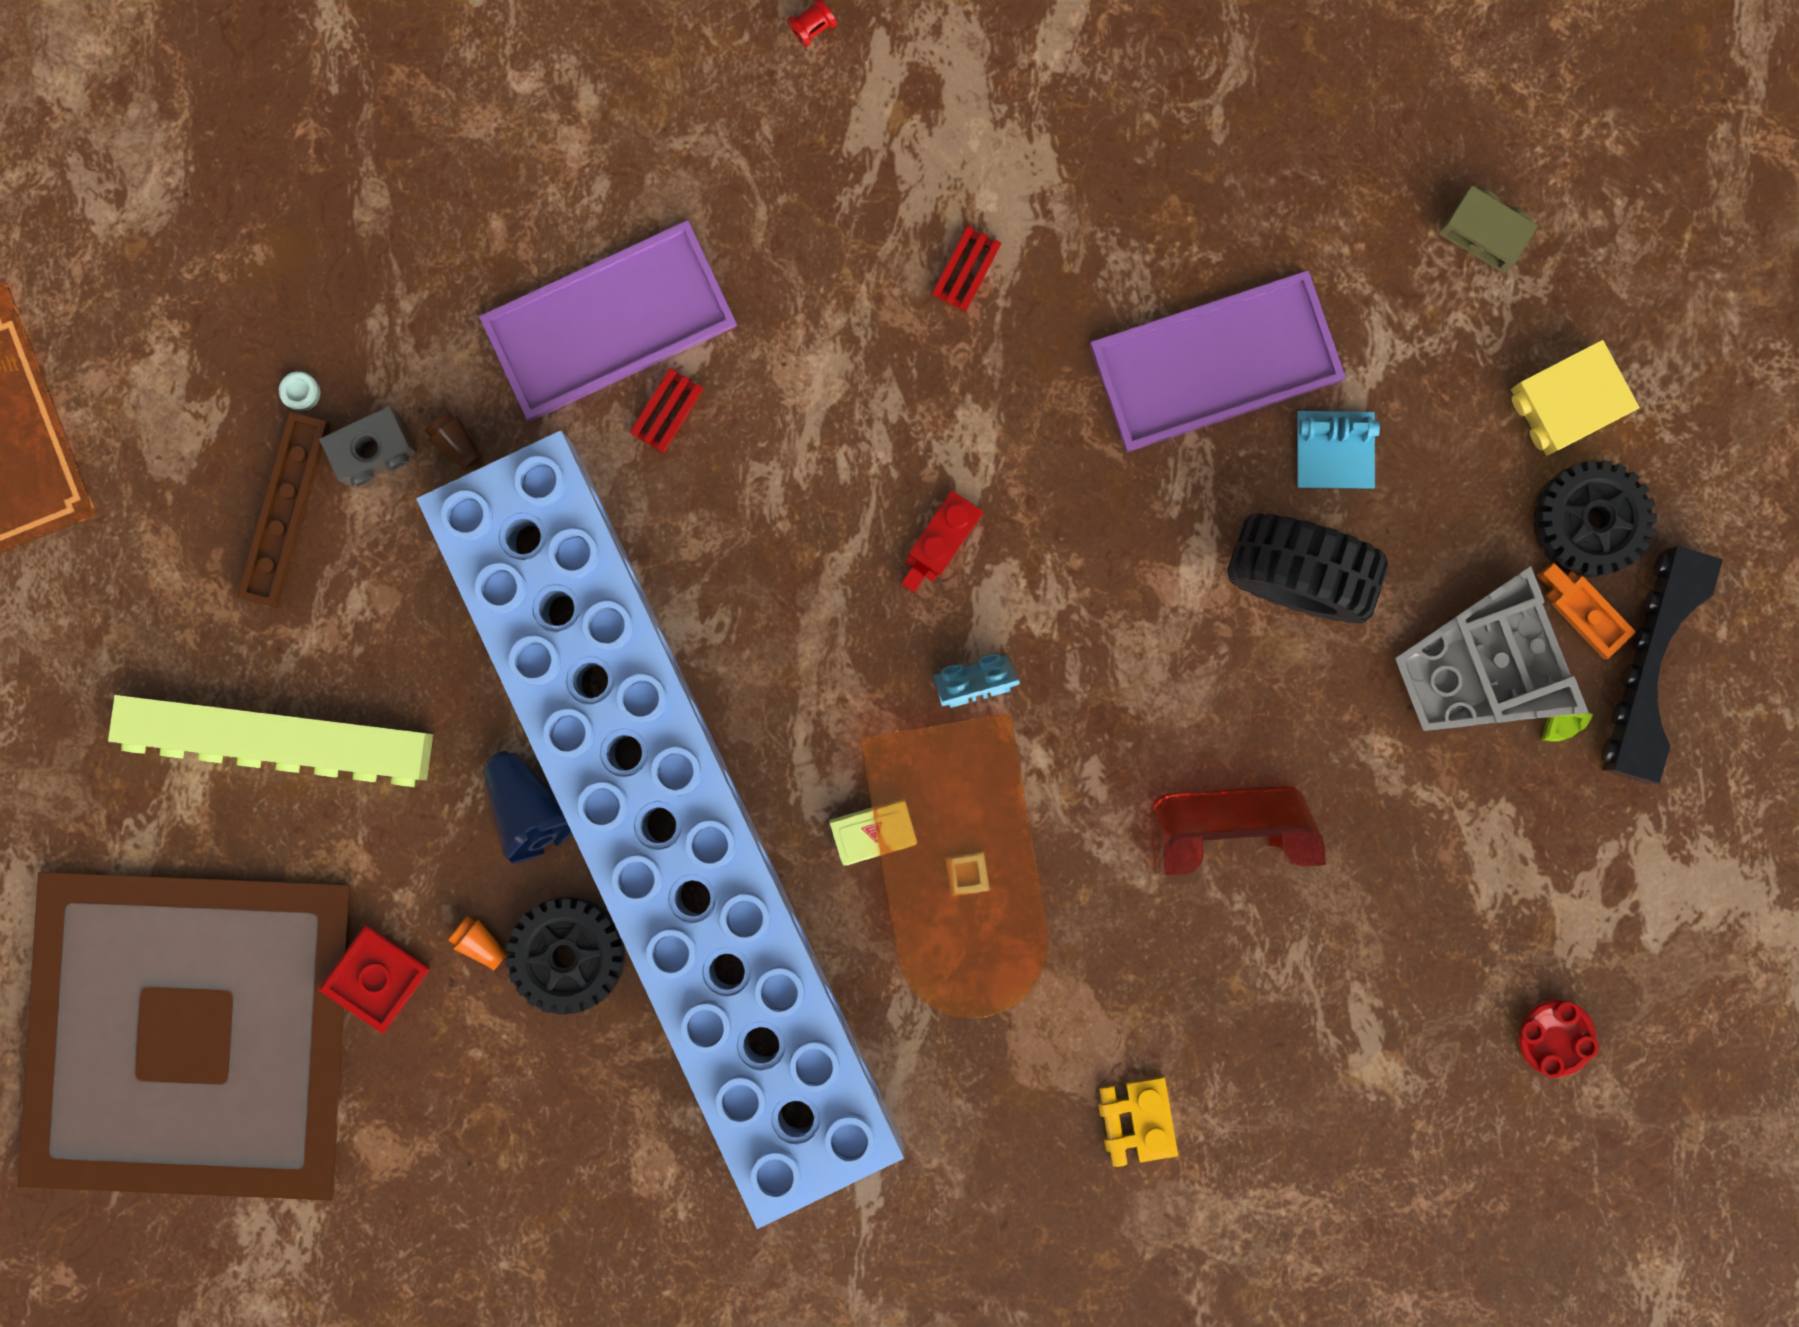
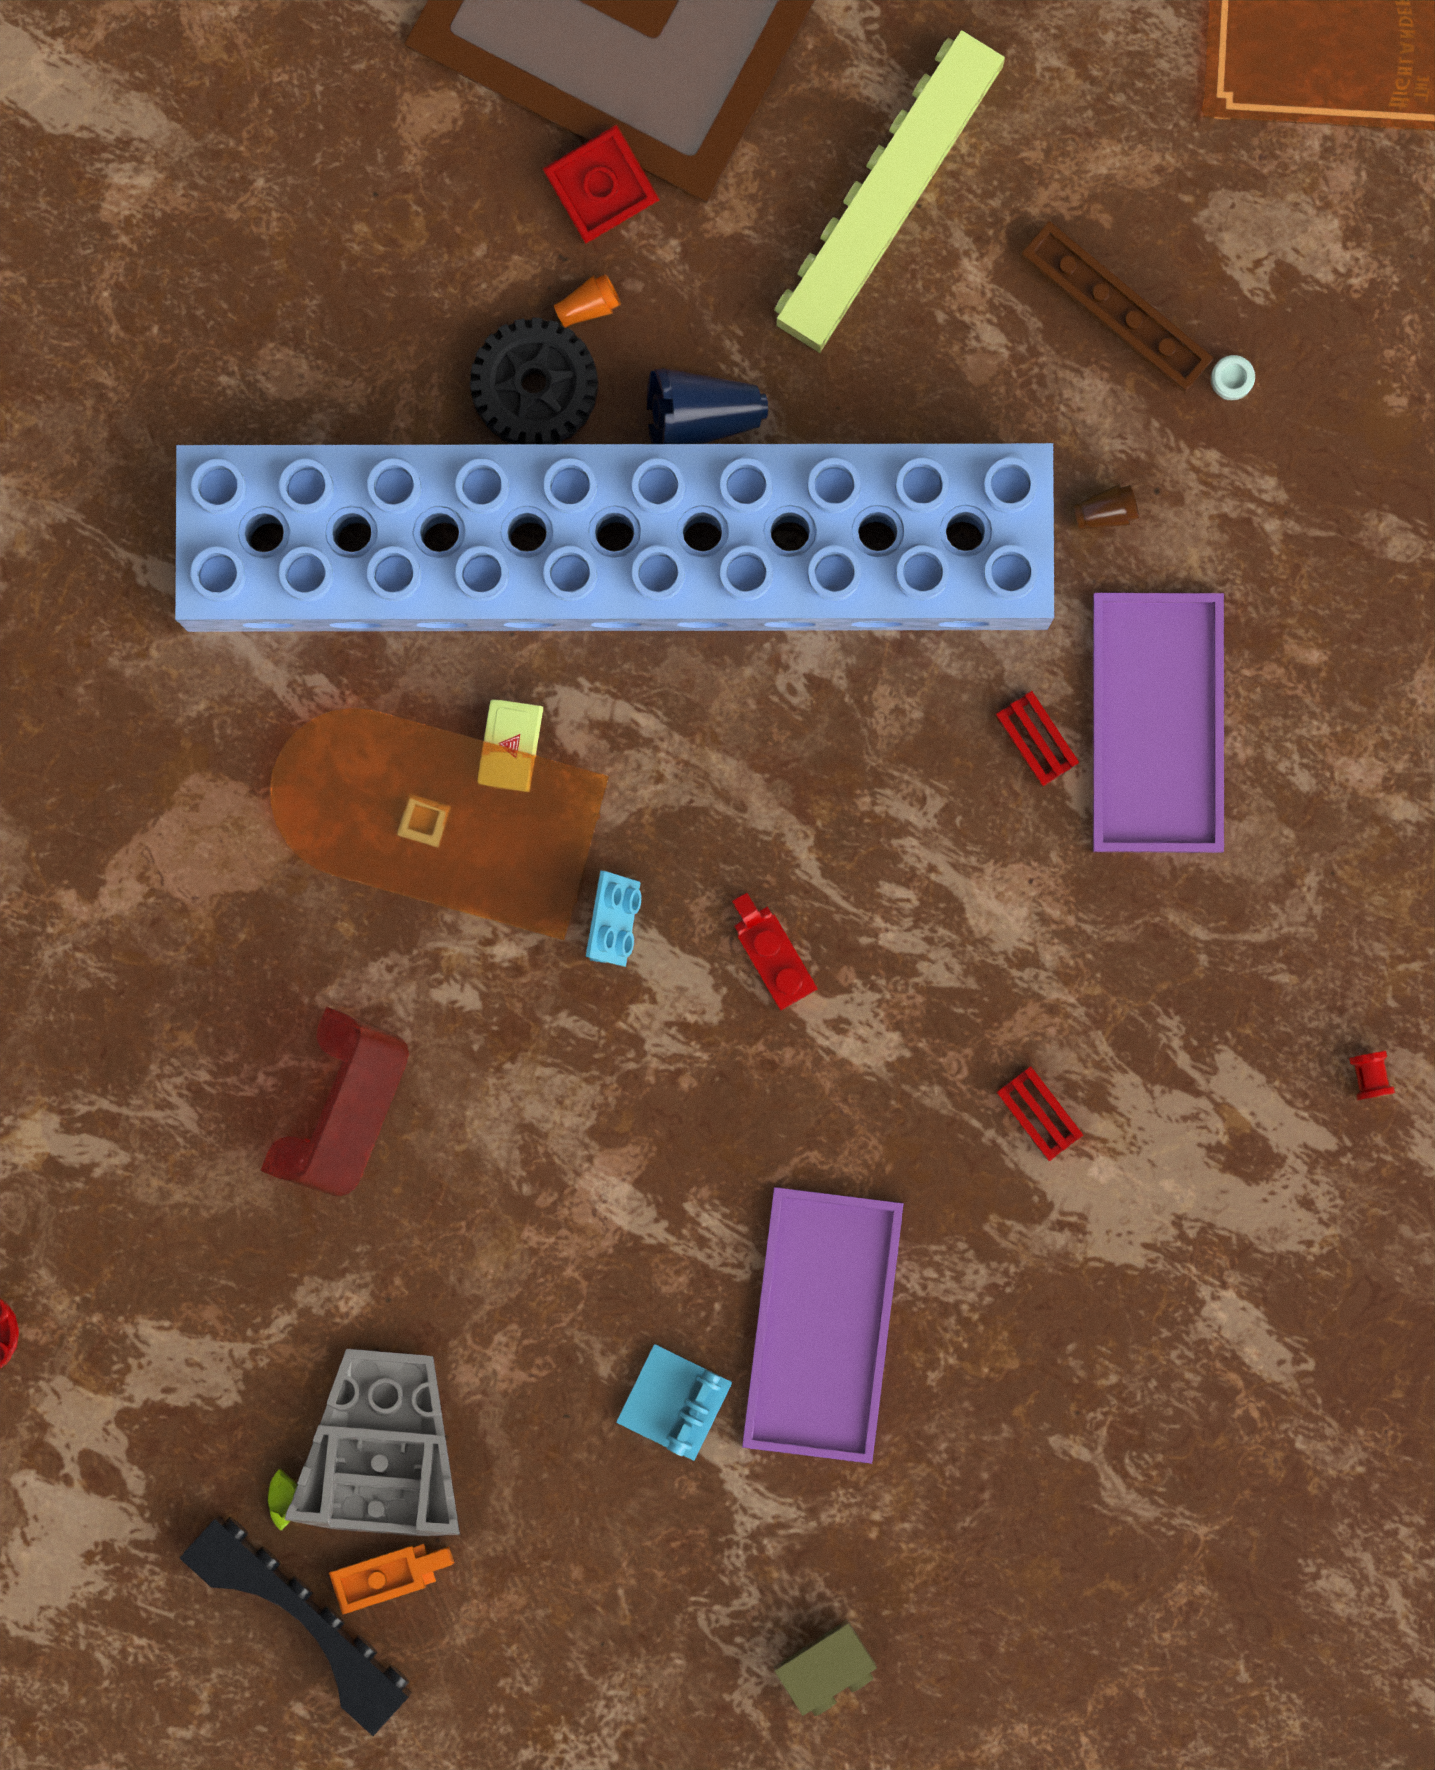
camera: 120 degrees right, 0 degrees up
dark grey brick [319,406,417,487] -> none
yellow plate [1098,1076,1178,1167] -> none
black tyre [1227,513,1389,624] -> none
light yellow brick [1511,340,1640,456] -> none
black wheel [1533,460,1657,577] -> none

